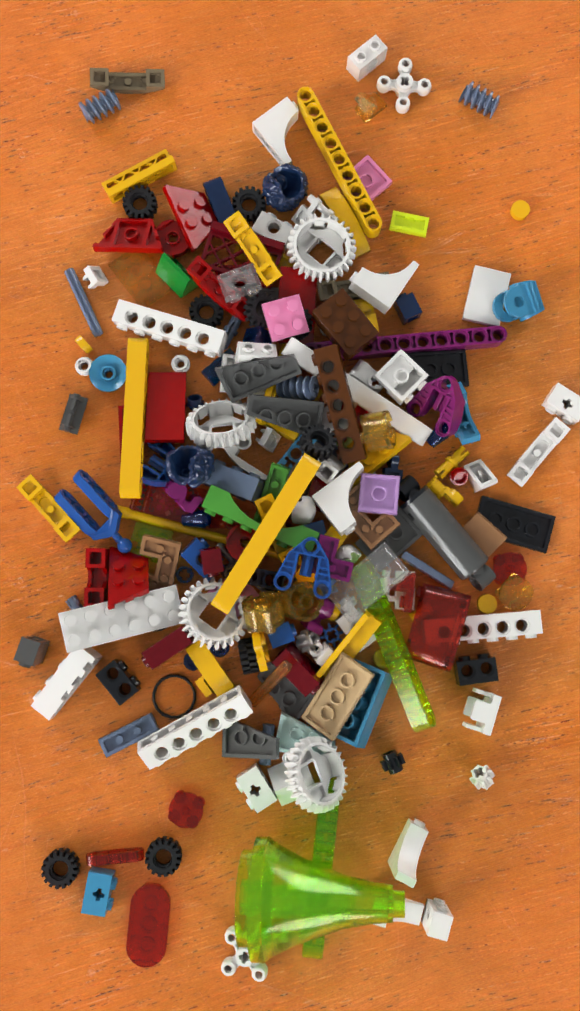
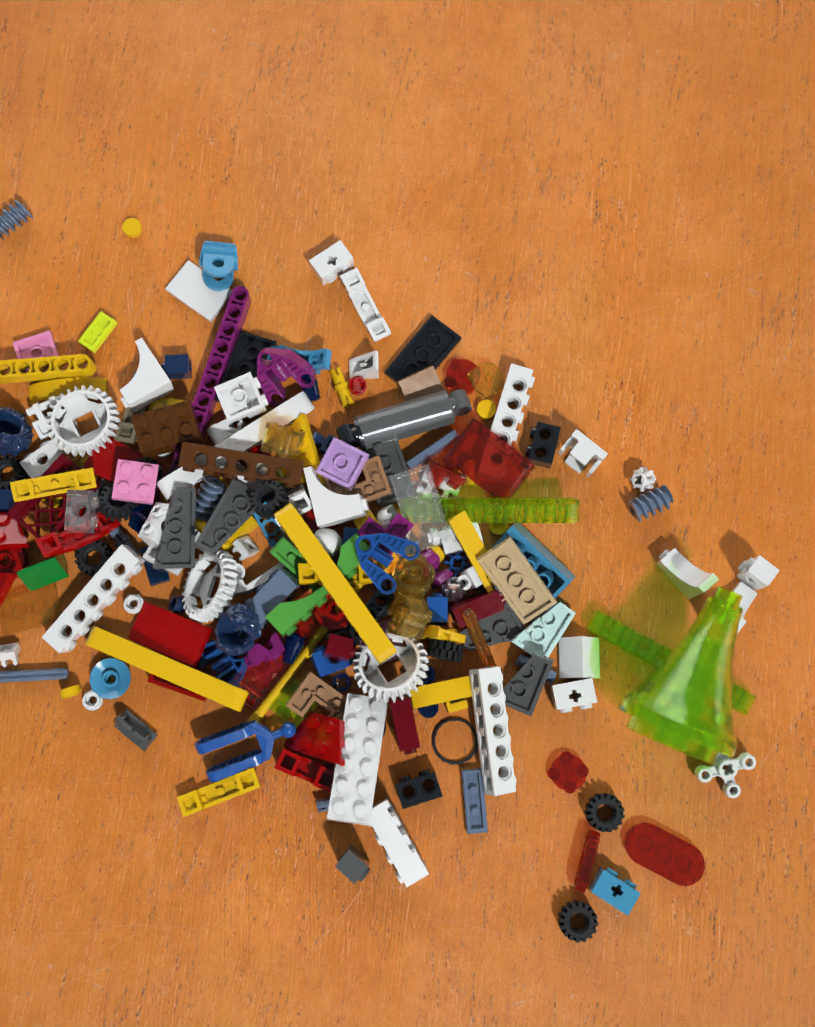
camera: 60 degrees left, 5 degrees down
white piece [282,736,348,814] -> none
black gear [380,750,406,775] -> none
yellow connector [426,475,464,507] -> none
none -> sand blue piece [628,485,673,522]

